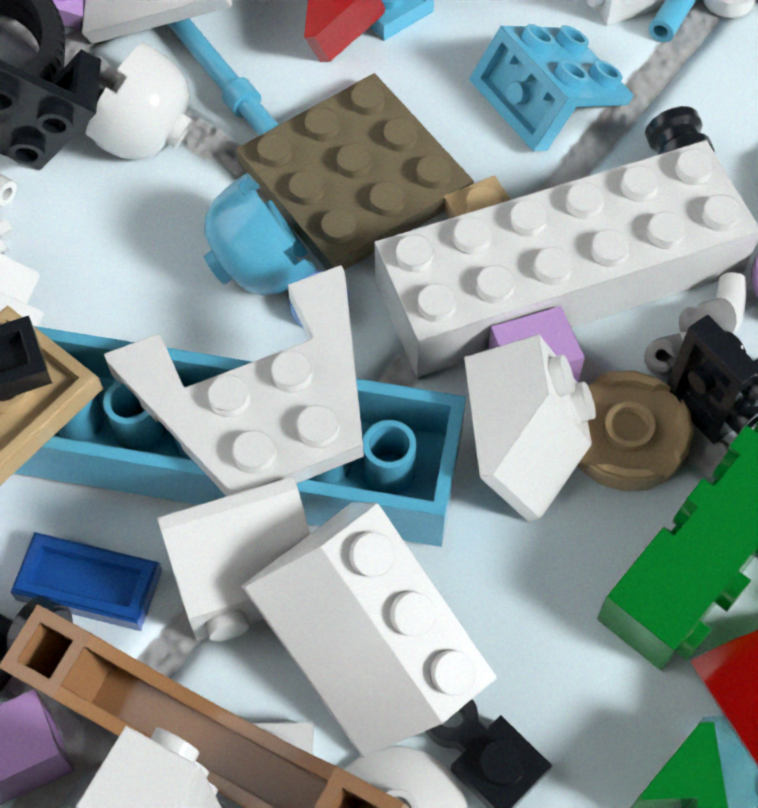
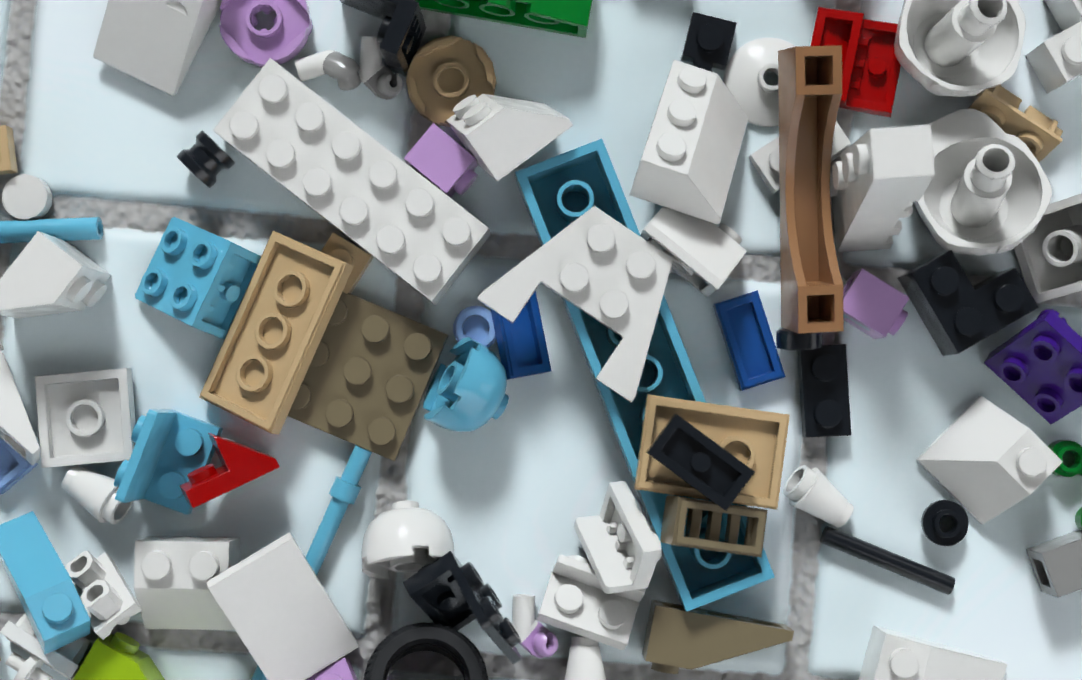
camera: 125 degrees left, 25 degrees up
none -> tan tile [199,231,354,435]
none -> blue tile [490,290,551,380]

